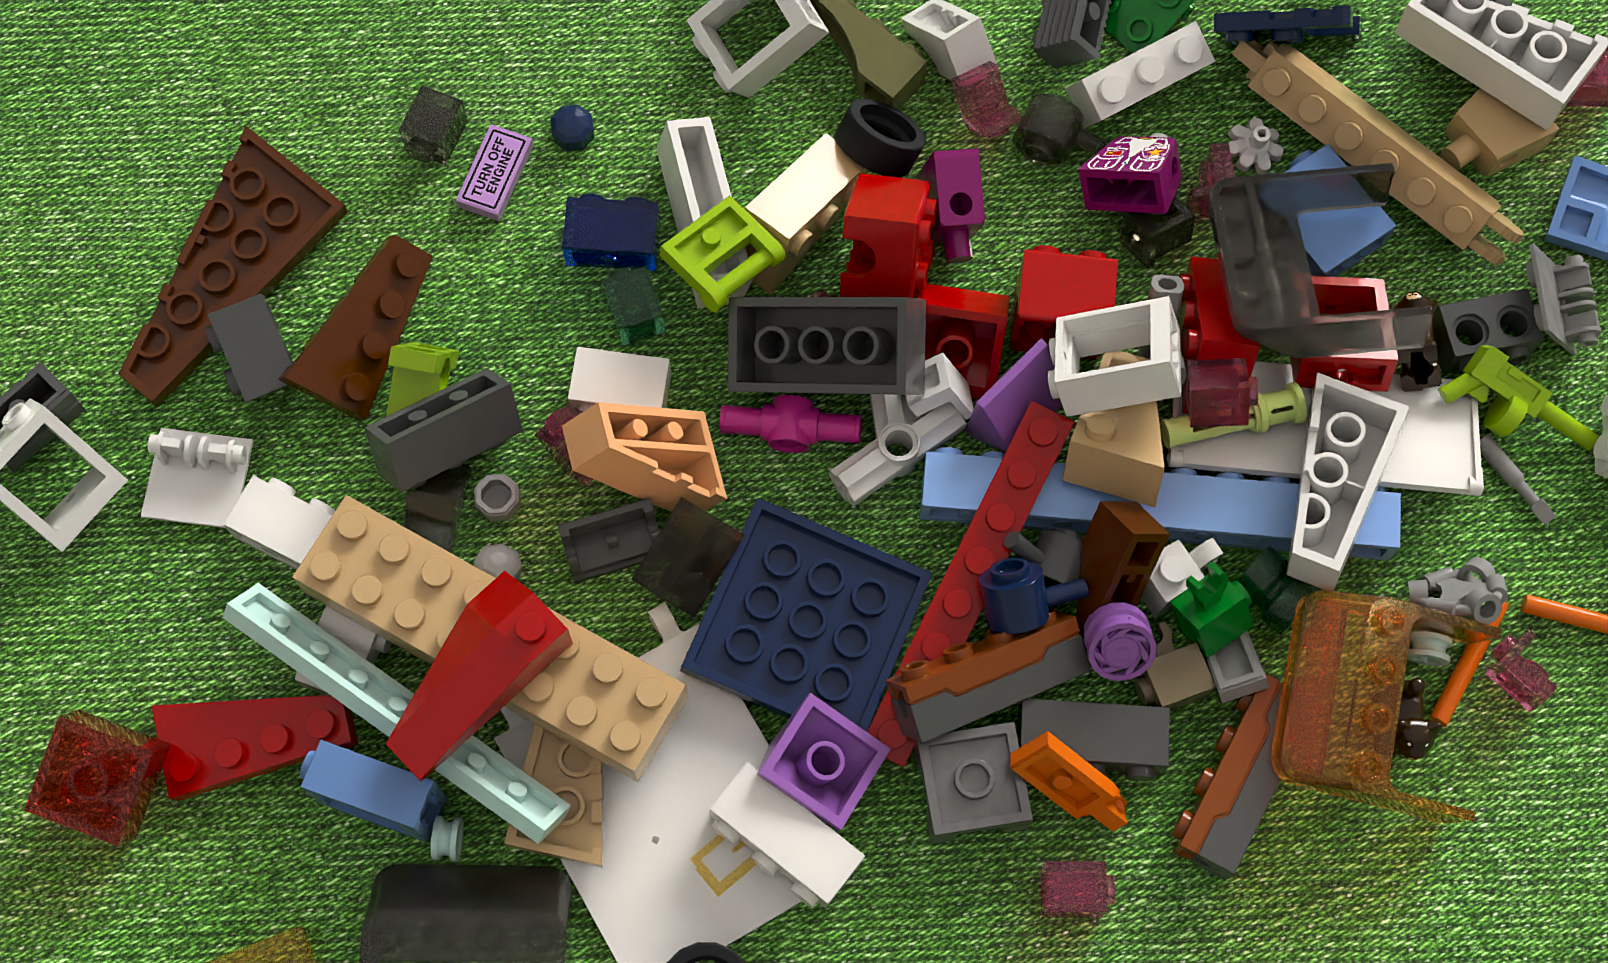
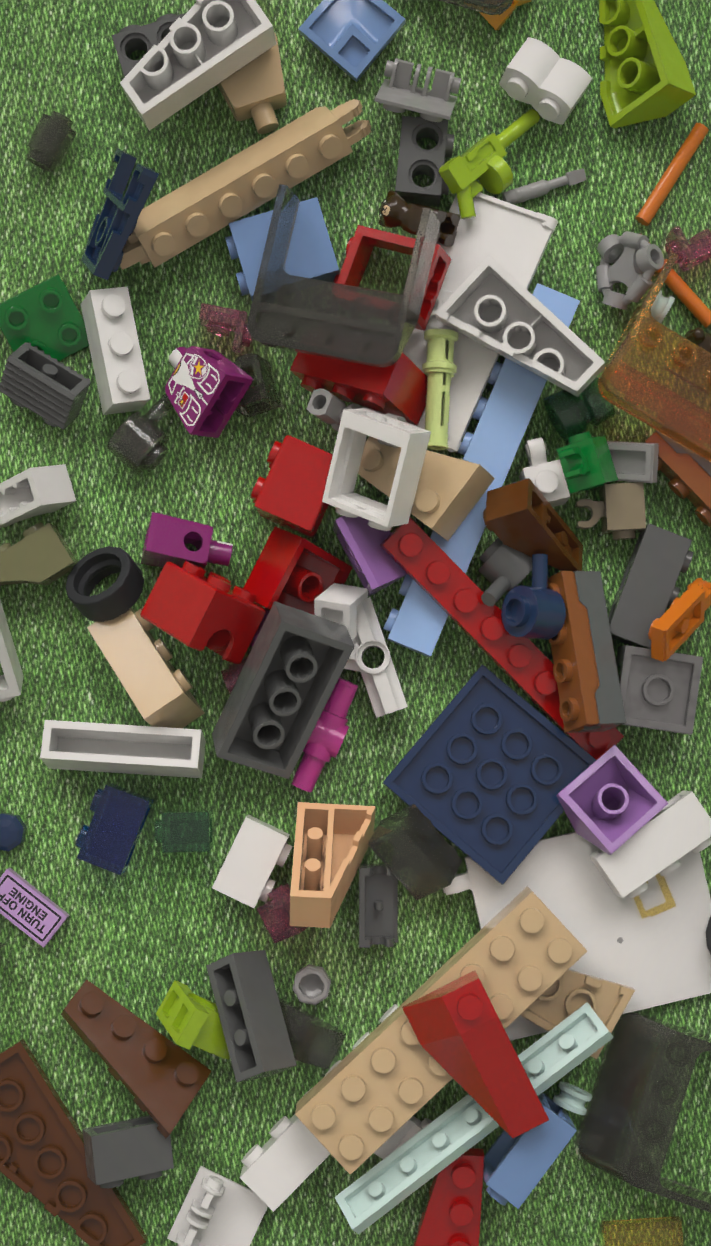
camera: 70 degrees left, 15 degrees up
light grey tile [474,543,522,580] -> none
lime plate [660,195,786,312] -> none
clear pink bracket [951,61,1022,138] -> none
medium lavender wheel [1083,602,1157,681] -> none
clear pink brick [1186,358,1258,428] -> none
white plant [1224,118,1284,175] -> none

